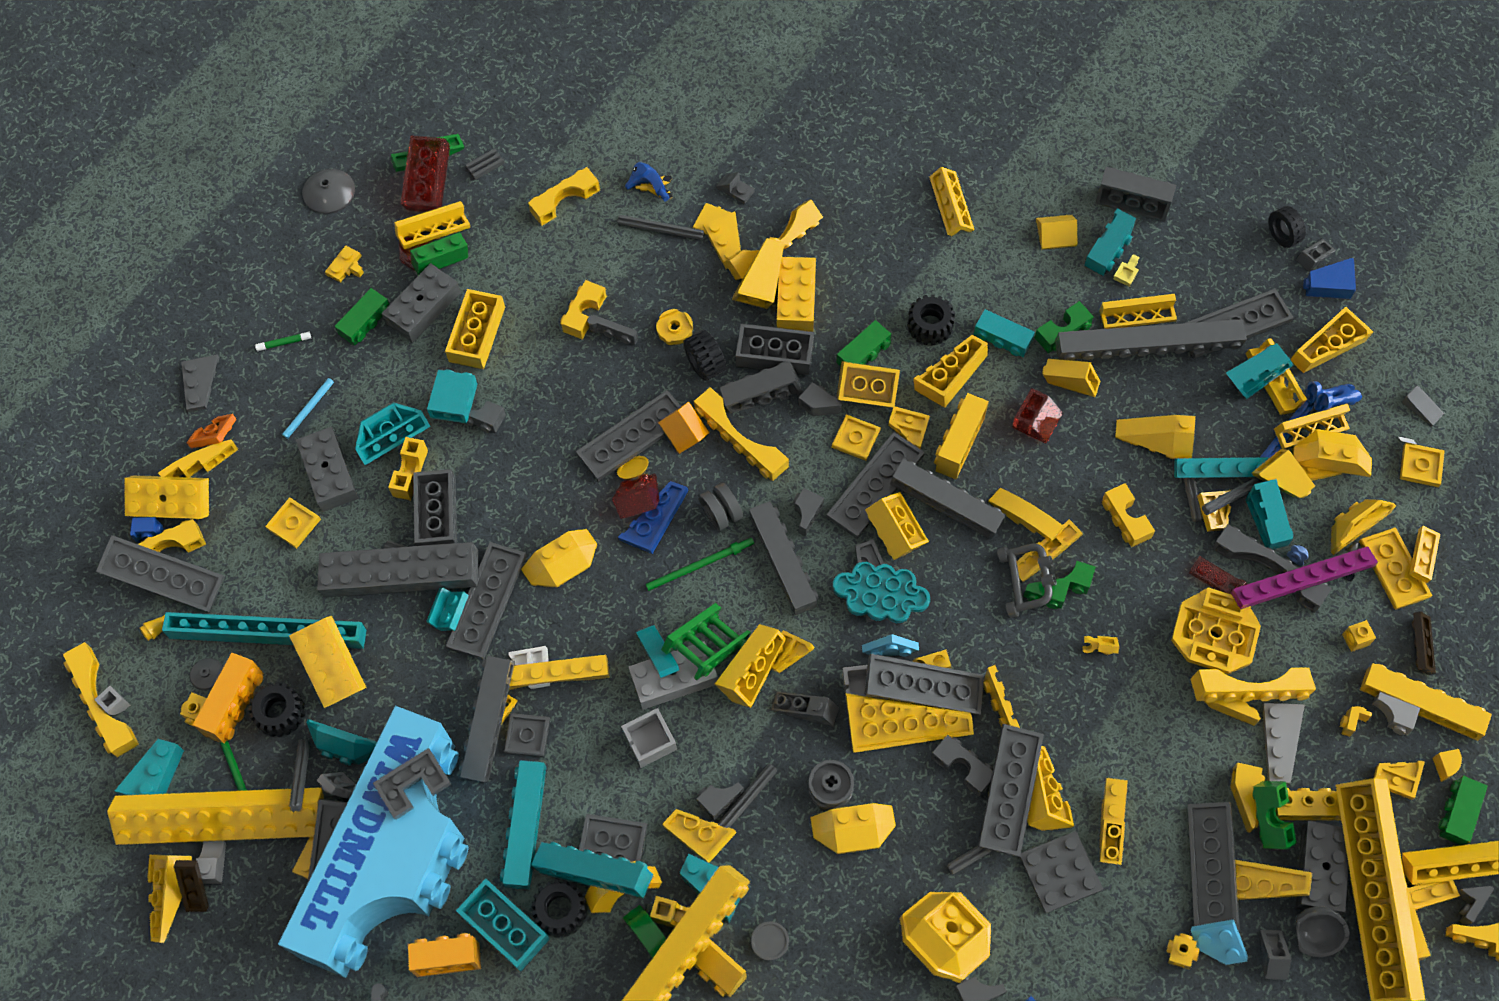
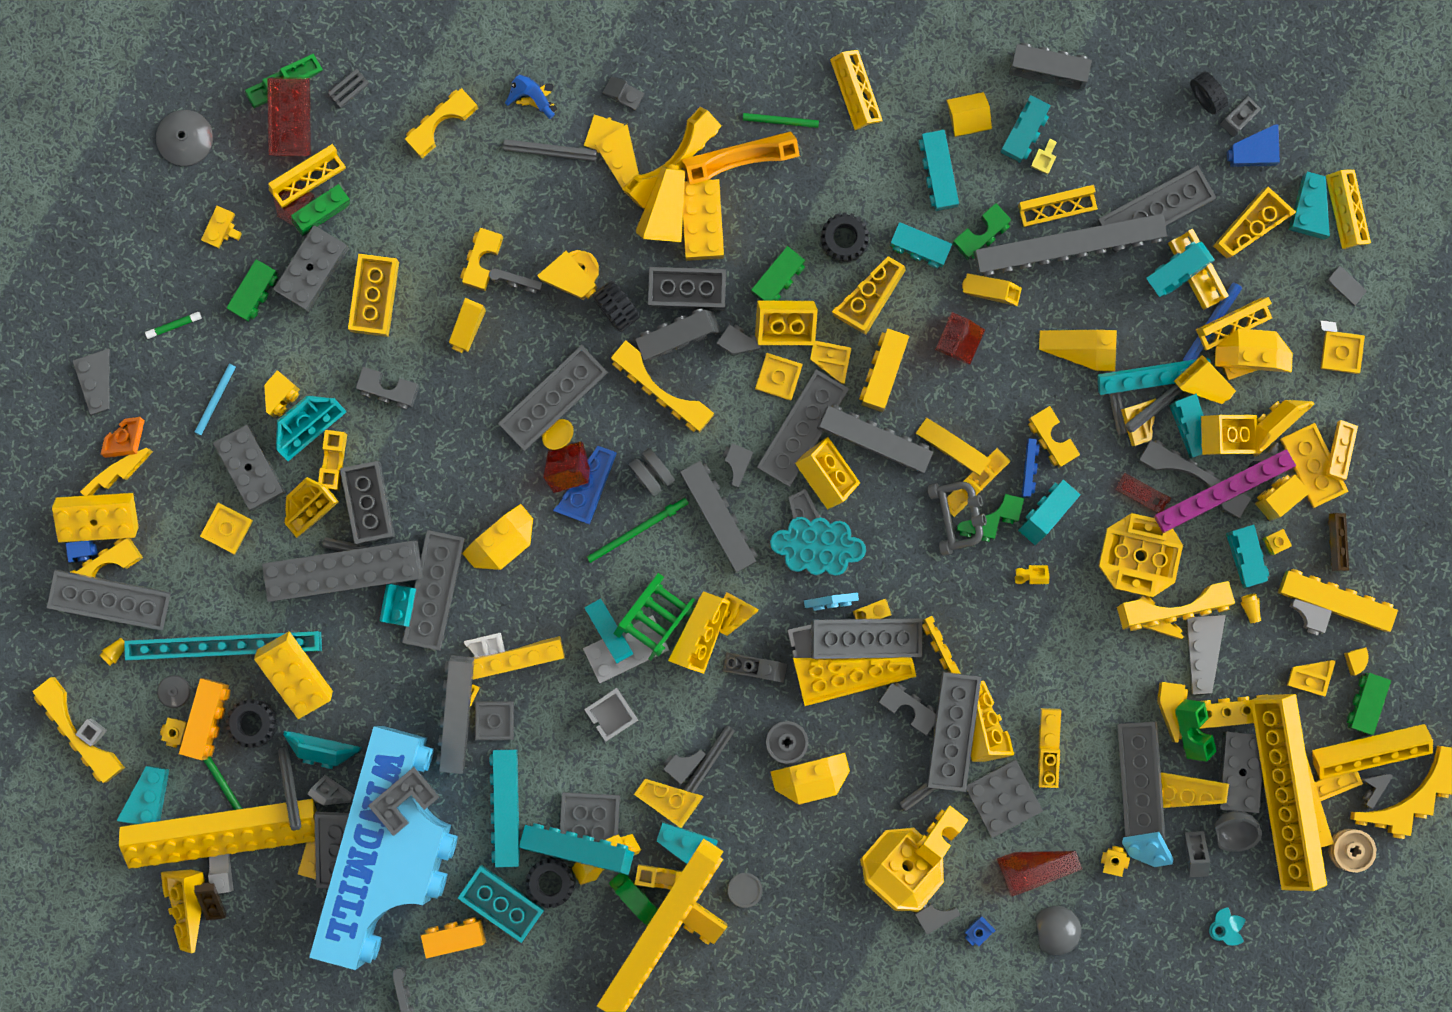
camera: 10 degrees left, 20 degrees up
teal brick [427,369,478,423] -> none
light orange slope [658,402,709,454] -> none
medium blue plate [1287,545,1309,566] -> none
blue piece [1305,381,1362,411] -> none
yellow bracket [1340,706,1372,737] -> none
none -> yellow slope [264,370,300,418]
none -> yellow wedge [285,477,339,538]
none -> yellow slope [449,298,486,353]
none -> yellow slope [537,251,598,300]
none -> light orange arch [681,131,800,184]
none -> green bar [743,113,819,128]
none -> yellow arch [916,806,968,867]
none -> teal brick [918,130,959,211]
none -> clear red wedge [997,851,1082,897]
none -> wedge [1018,480,1081,545]
none -> blue plate [1021,439,1039,498]
none -> yellow brick [1201,415,1257,455]
none -> teal wedge [1226,525,1269,588]
none -> yellow cone [1241,594,1261,623]
none -> yellow brick [1255,475,1310,521]
none -> teal wedge [1288,171,1330,240]
none -> yellow fence [1326,170,1371,249]
none -> tan wheel [1328,829,1377,873]

